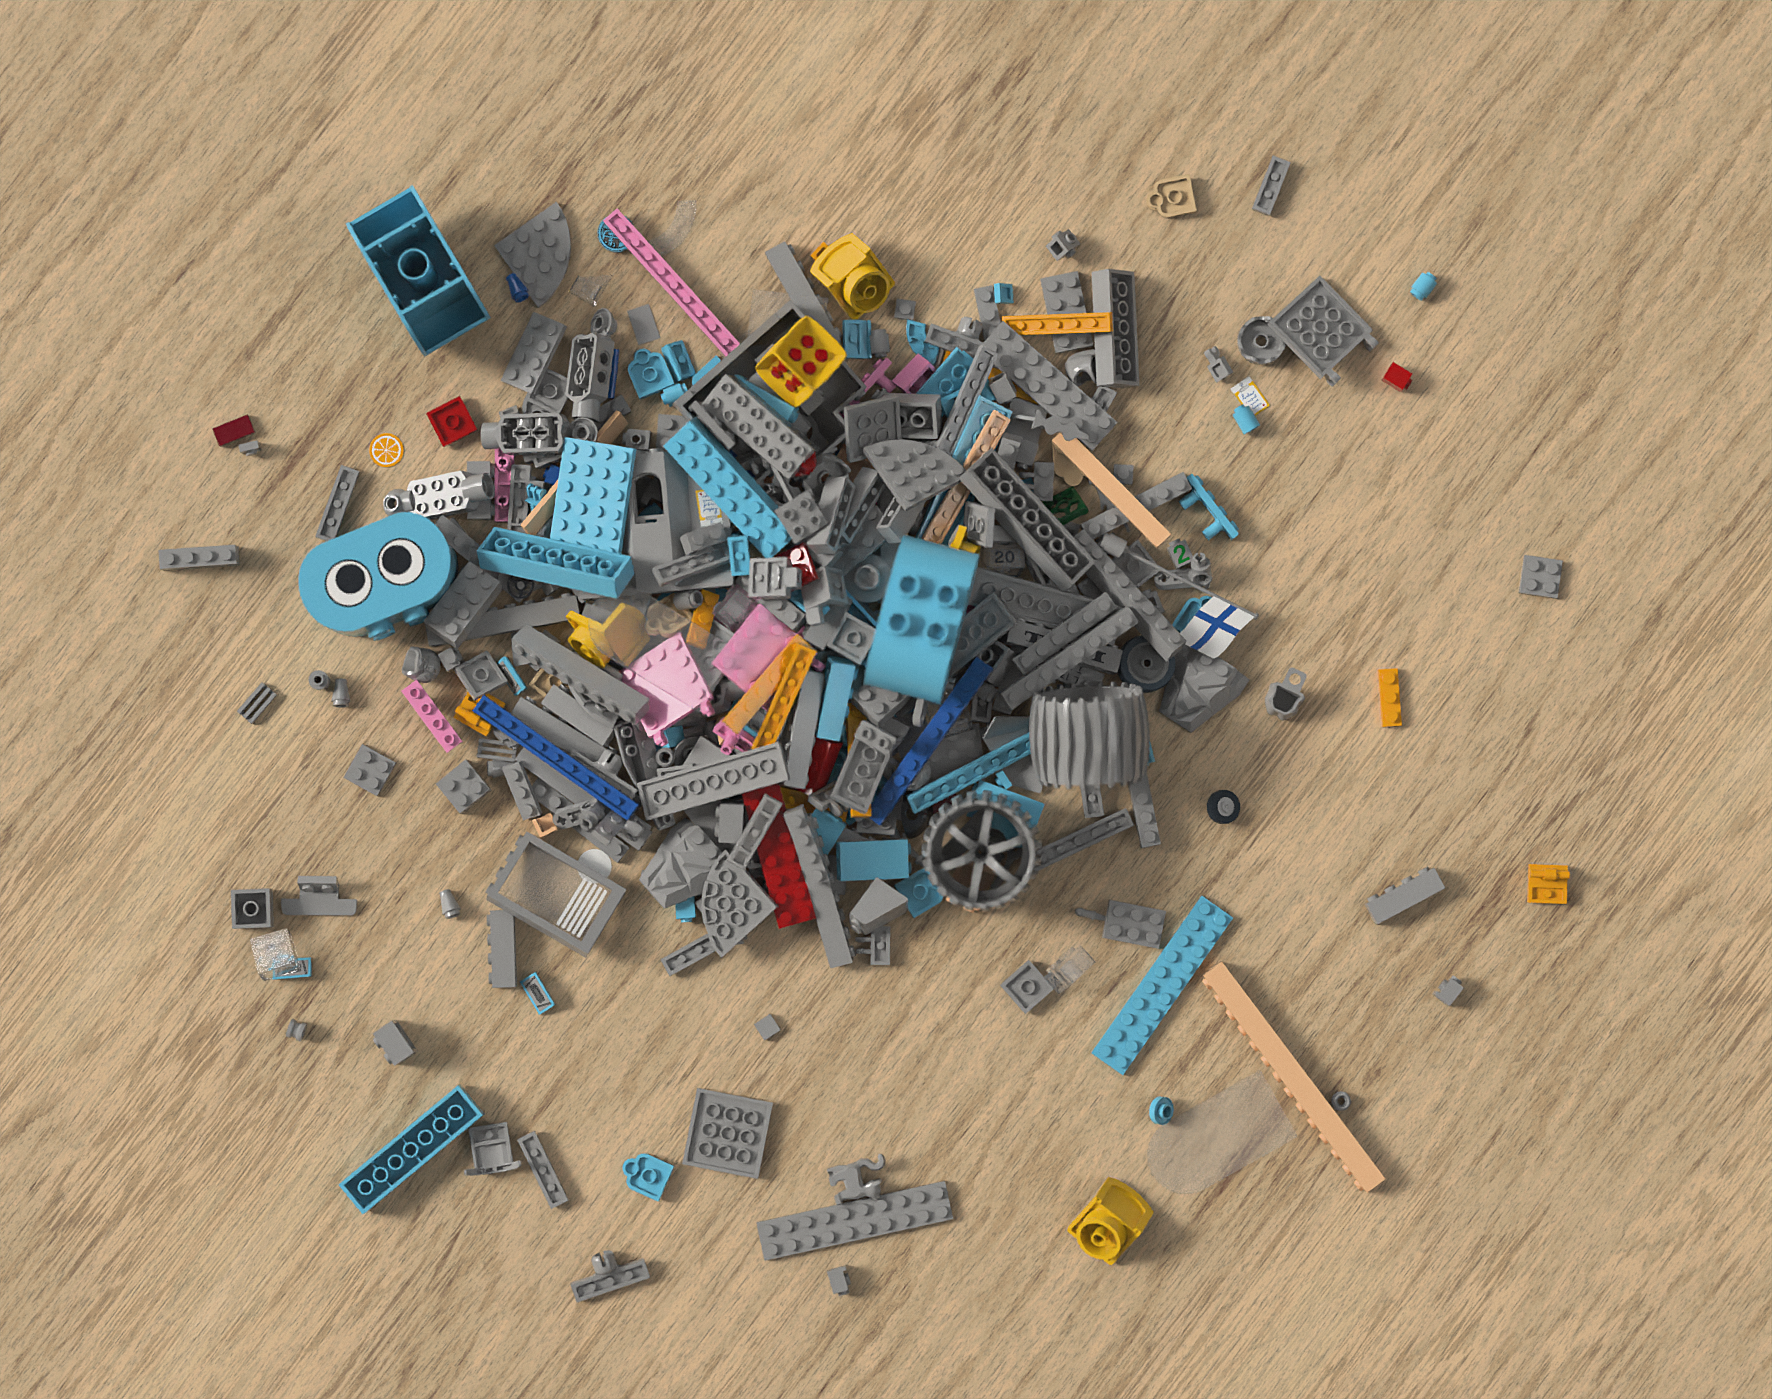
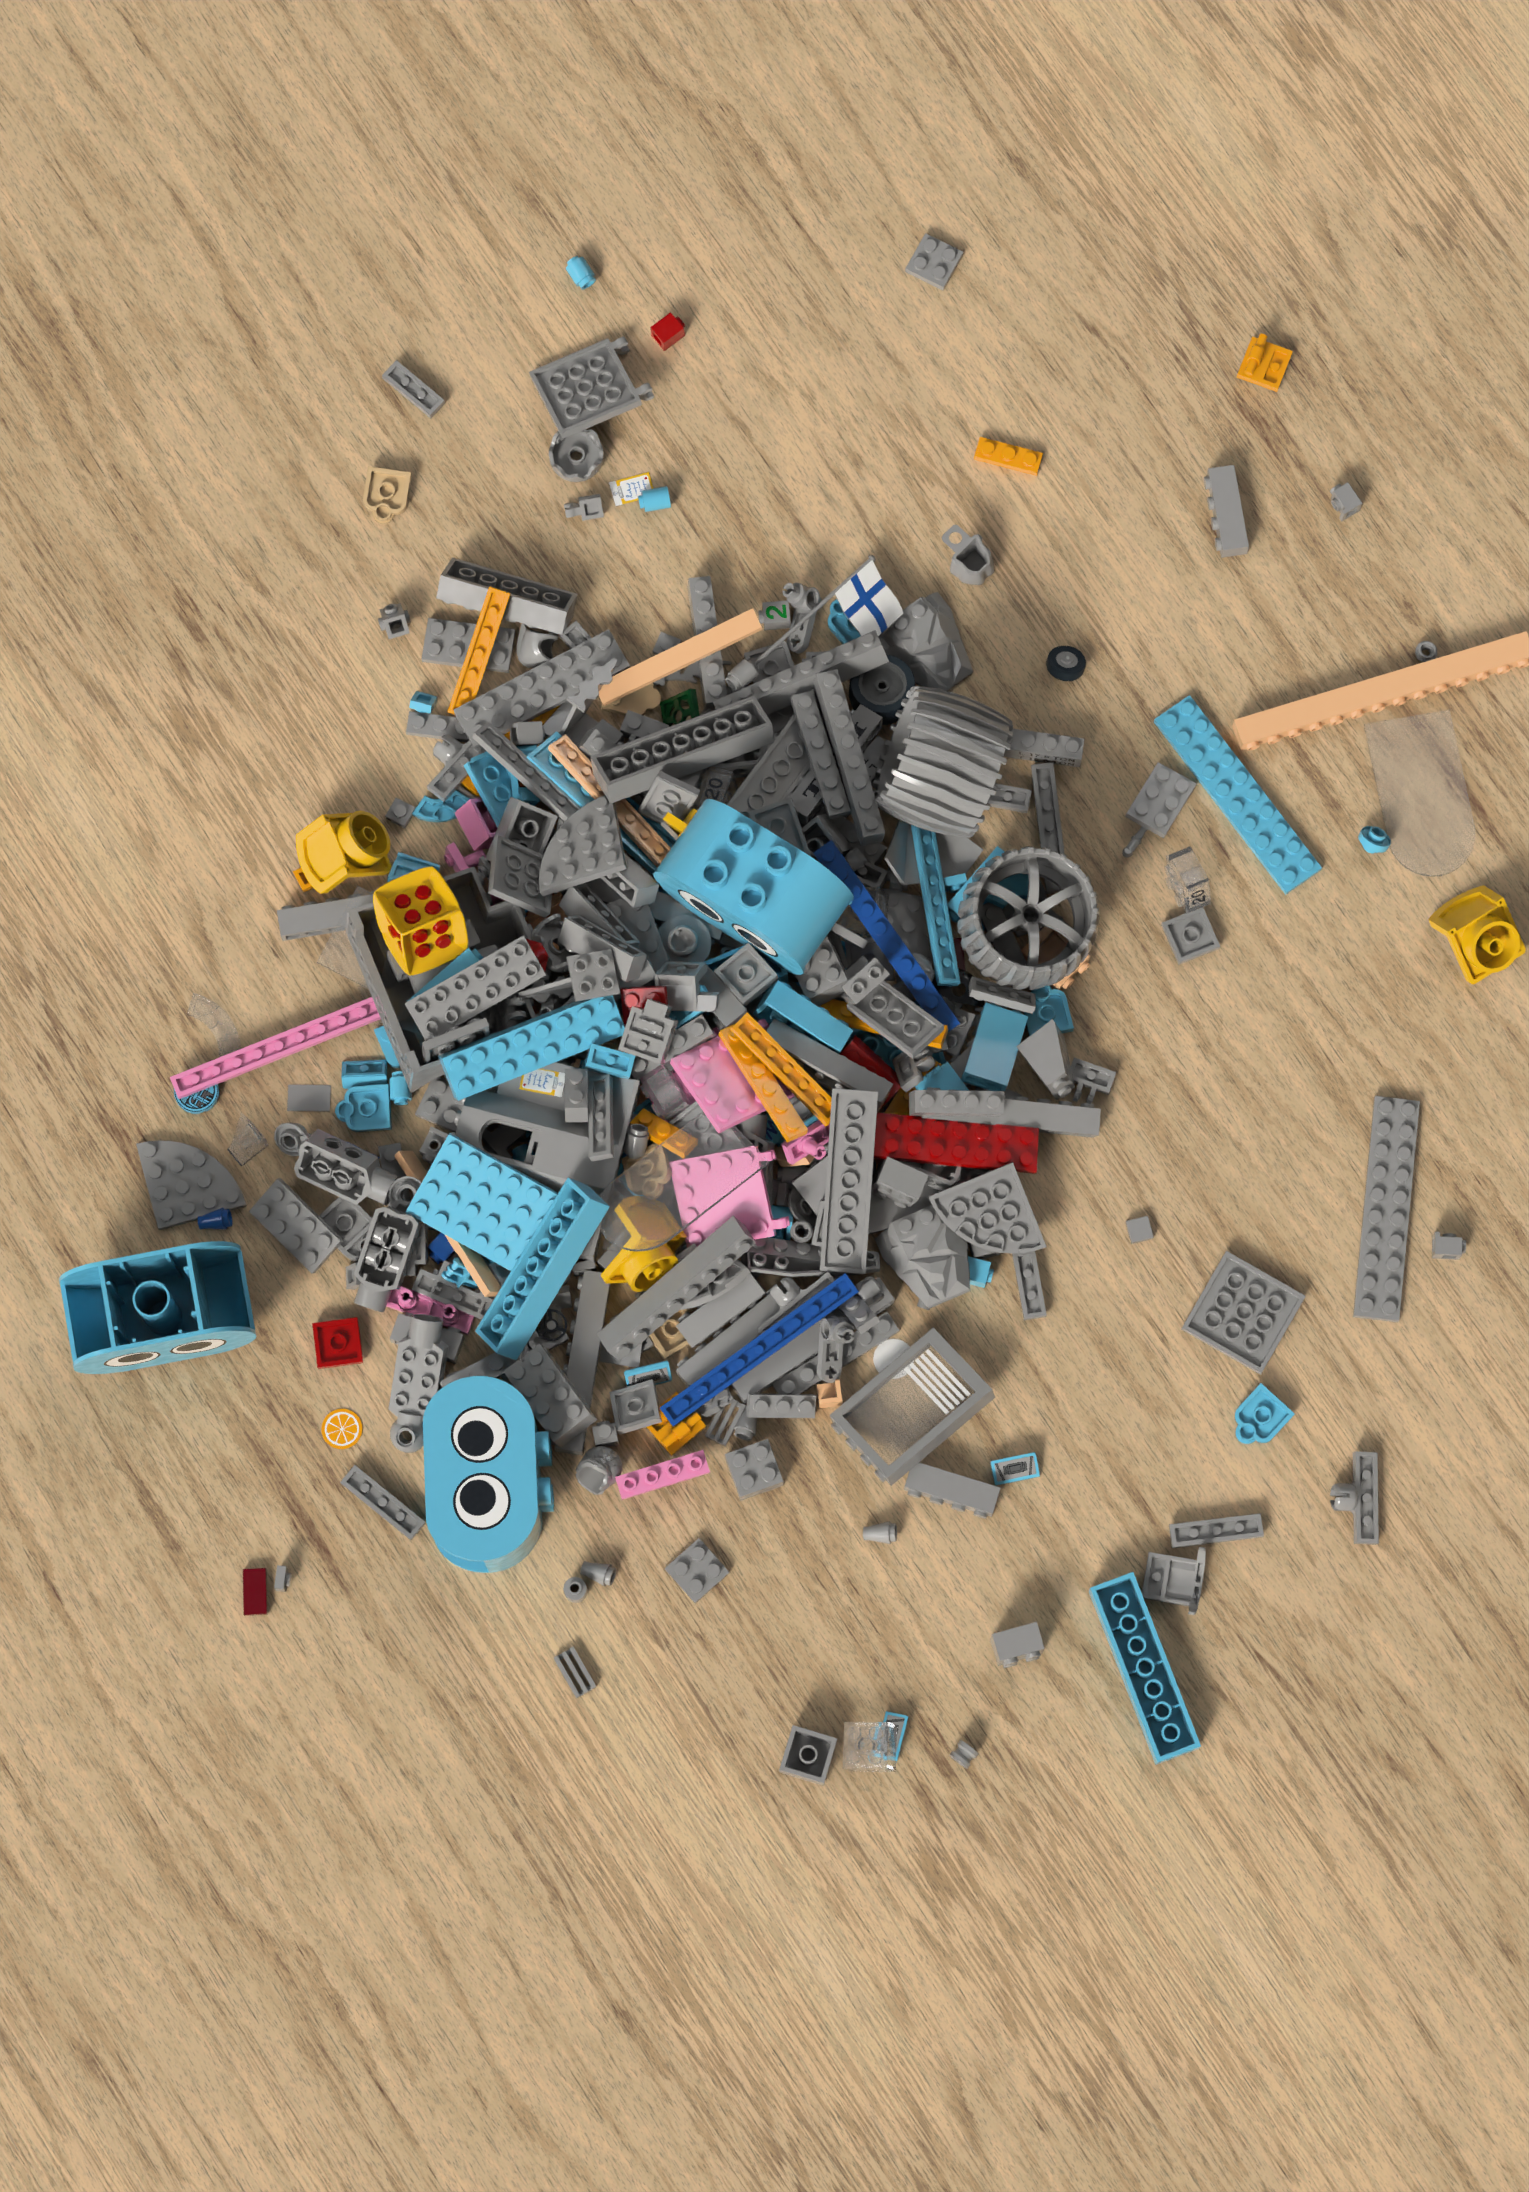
camera: 70 degrees left, 10 degrees down
light grey brick [159,545,240,571] -> none
light grey plate [281,876,357,915] -> none
light grey plate [727,793,783,870] -> none
light grey animal [827,1154,886,1205] -> none
light grey brick [869,329,890,358] -> none
medium azure plate [1178,474,1239,540] -> none
none -> light grey plate [969,977,1036,1014]

